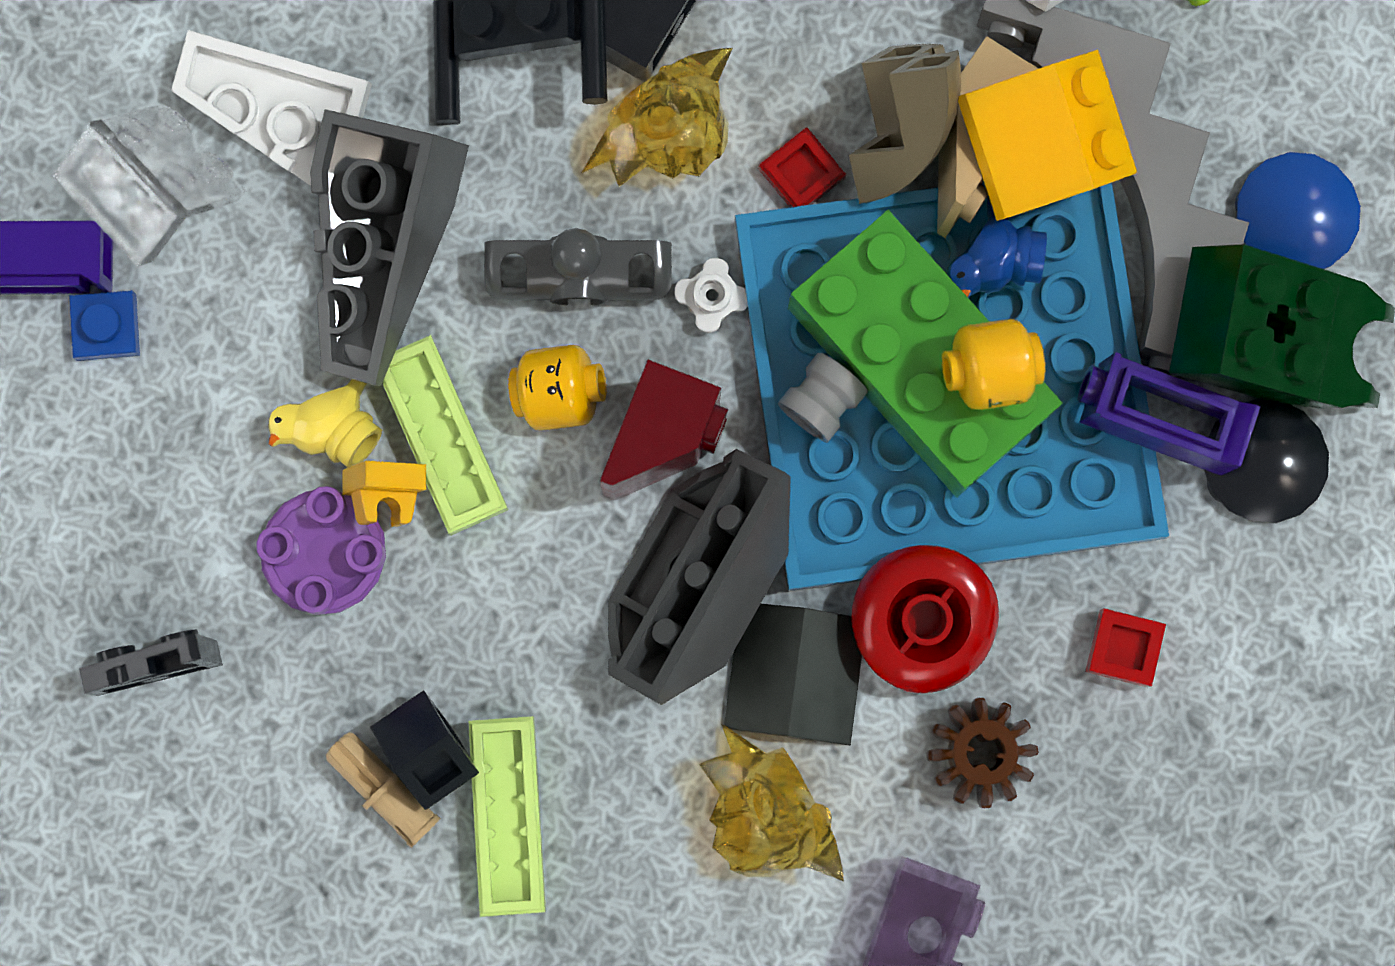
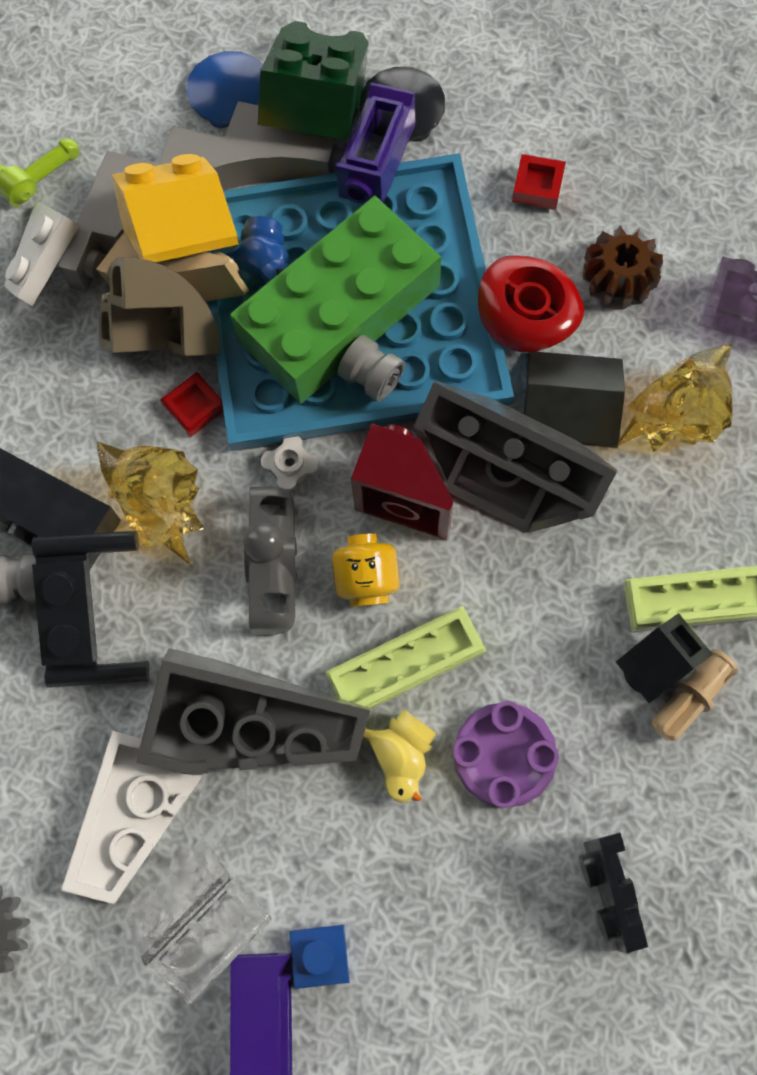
camera: 85 degrees left, 10 degrees down
yellow tile [342,461,426,527] -> none
yellow head [942,319,1045,410] -> none

